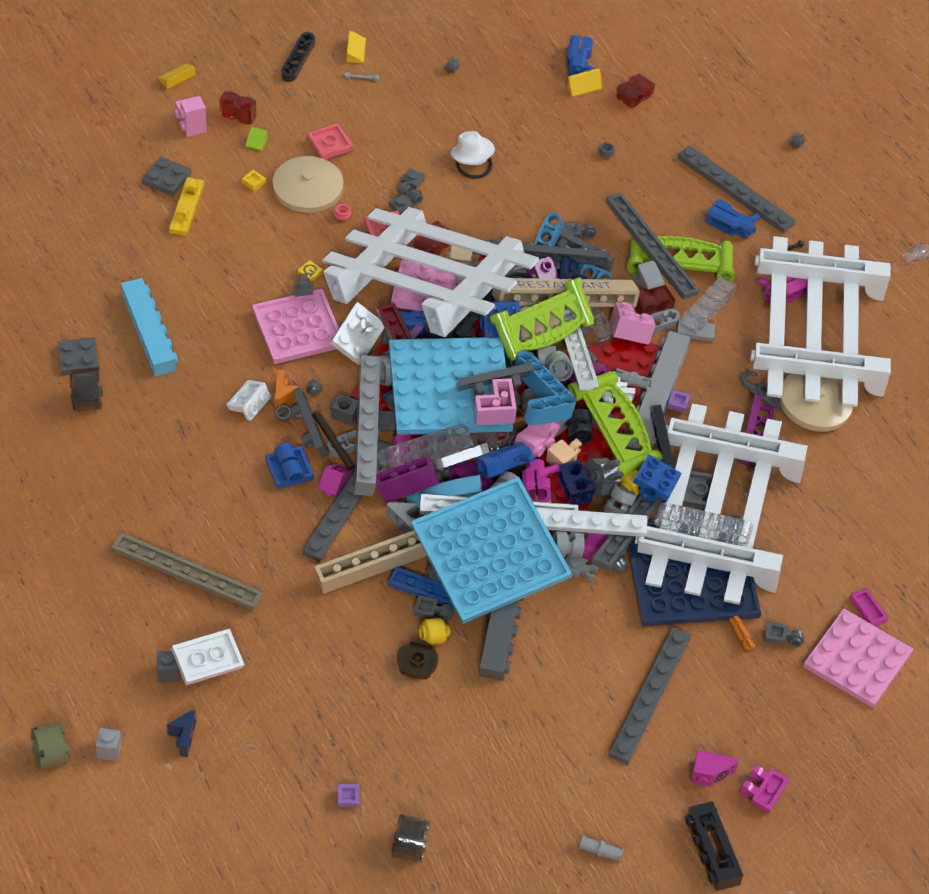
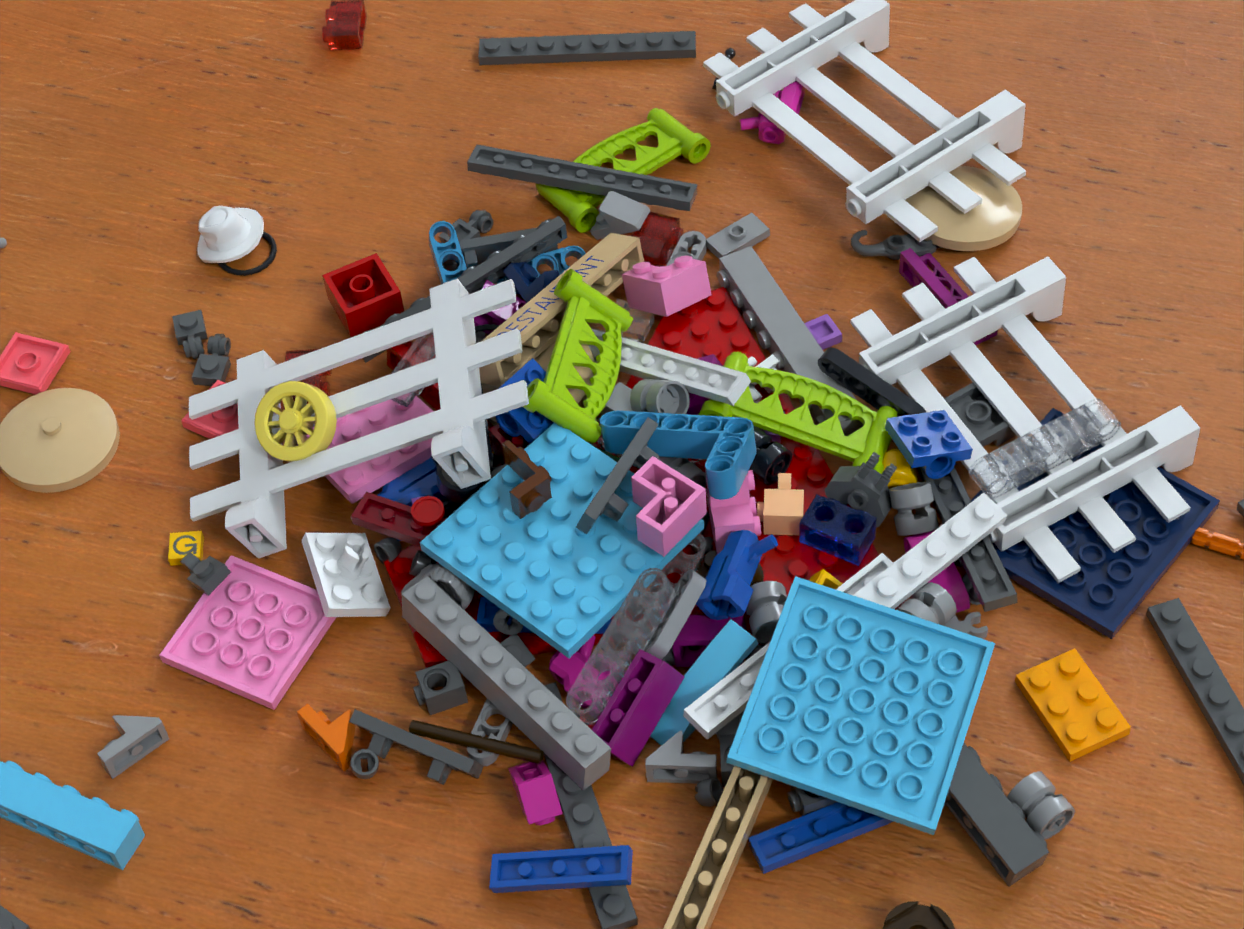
camera: 35 degrees left, 0 degrees up
white bracket [226,380,271,421] -> none
blue plate [265,443,314,490] -> none
dark grey hinge [306,379,323,396] -> none
coral plate [334,204,352,220] -> none
dark grey plate [413,595,454,621] -> none
yellow head [419,618,450,645] -> none
dark grey plate [445,57,460,73] -> none
tan brick [446,245,473,266] -> none
dark pink piece [522,459,559,503] -> none
blue piece [566,35,596,76] -> none
yellow slope [567,68,602,97] -> none
dark grey plate [598,142,615,158] -> none
light grey pin [615,368,653,390] -> none
clear beam [680,276,738,334] -> none
blue piece [705,199,760,239] -> none
none -> light grey slope [97,715,169,779]
none -> light yellow wheel [254,381,337,462]
none -> red brick [322,253,404,337]
none -> red piece [411,496,444,526]
none -> blue plate [489,845,633,893]
none -> reddish brown bracket [502,440,552,519]
none -> light grey wheel [1007,771,1075,840]
none -> light orange plate [1015,648,1131,762]

